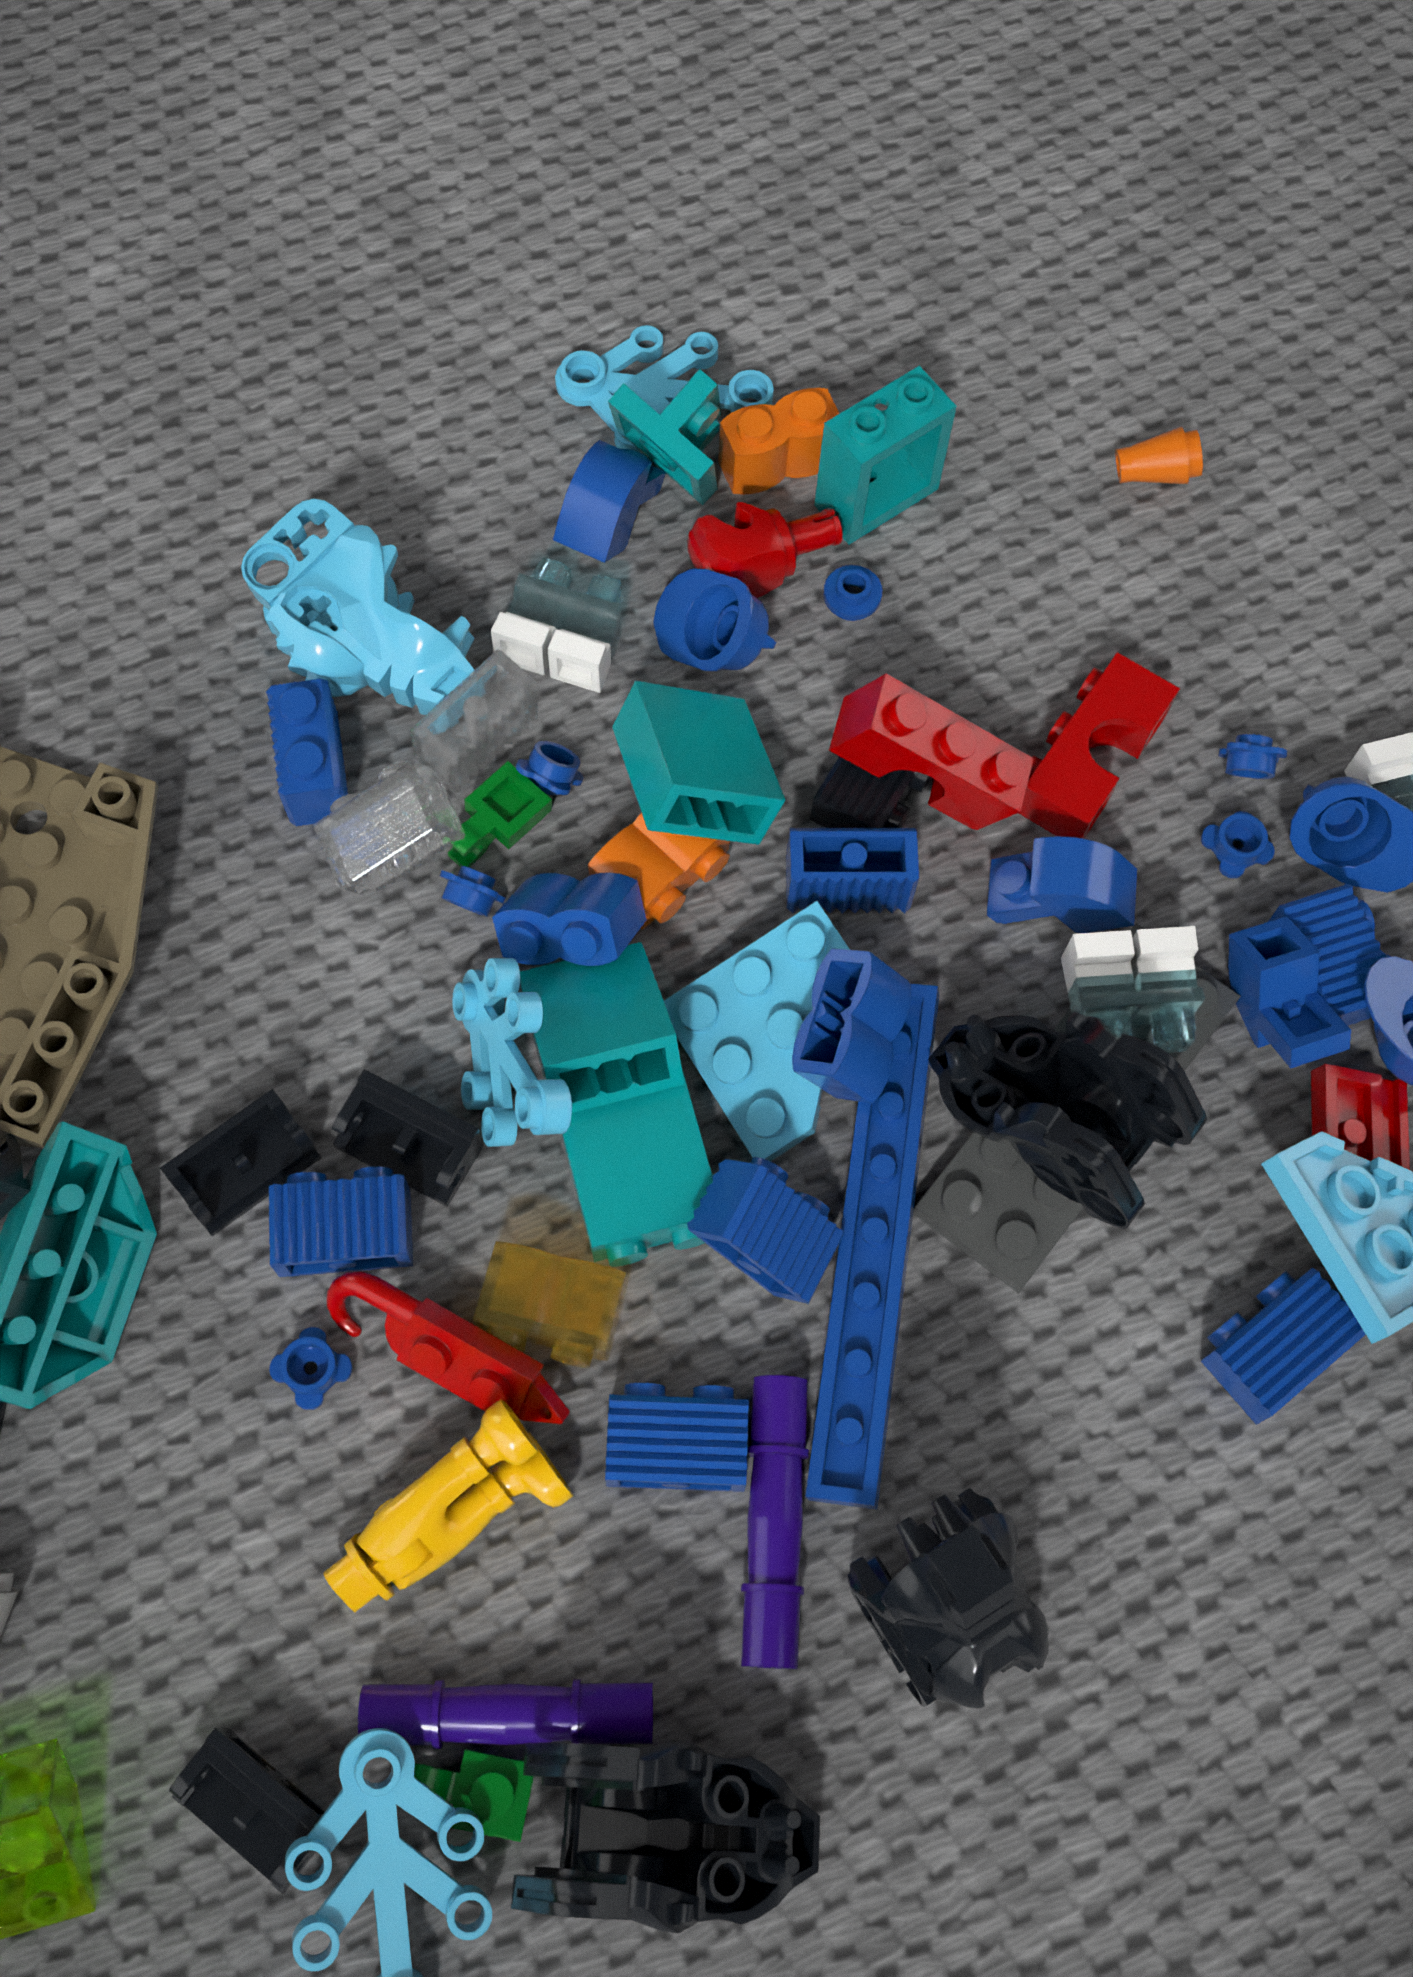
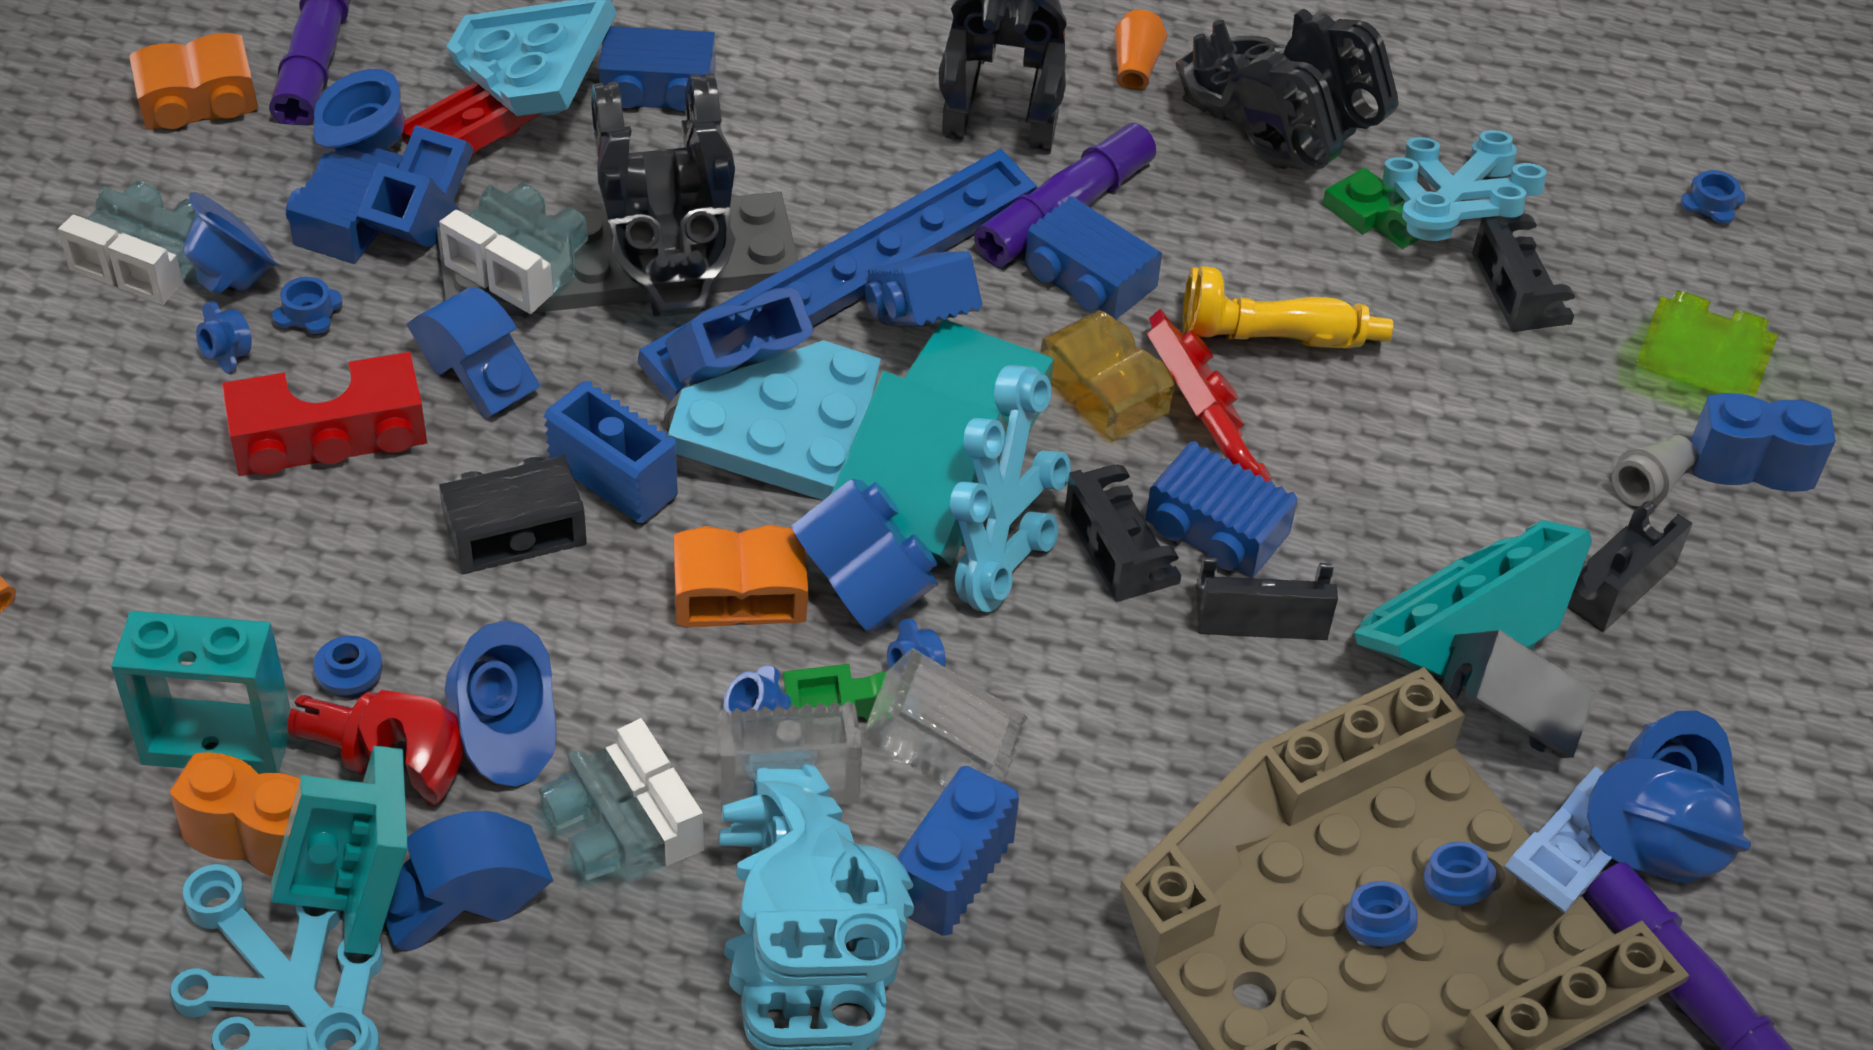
camera: 140 degrees left, 20 degrees down
blue plate [269,1327,353,1410] -> none
dark purple piece [358,1679,653,1749] -> none
teal brick [612,681,786,845] -> none
red arch [829,673,1034,830] -> none
none -> orange cone [1114,10,1167,90]

